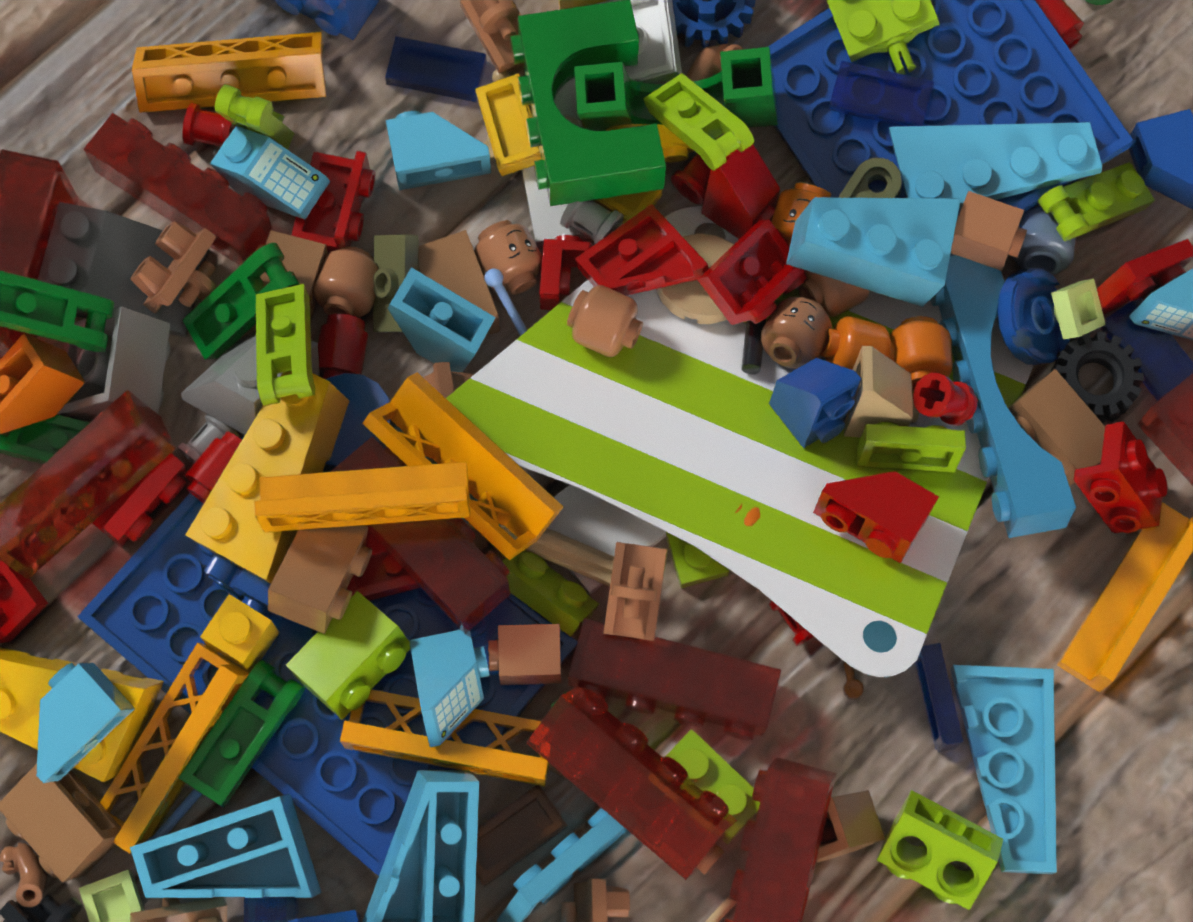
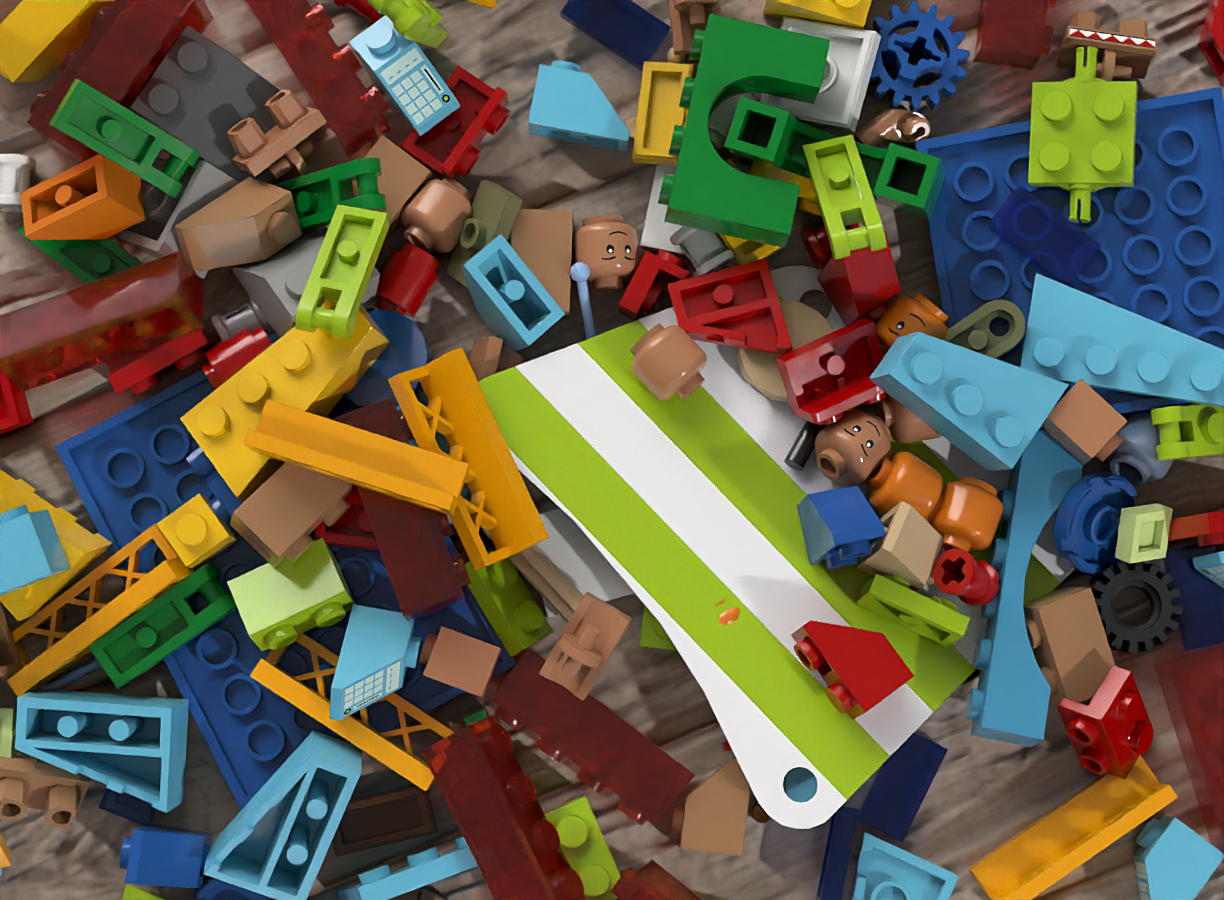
camera: 20 degrees right, 10 degrees up
none -> medium nougat slope [175,176,302,272]
none -> medium nougat slope [670,755,751,857]
none -> clear blue tile [855,733,948,842]

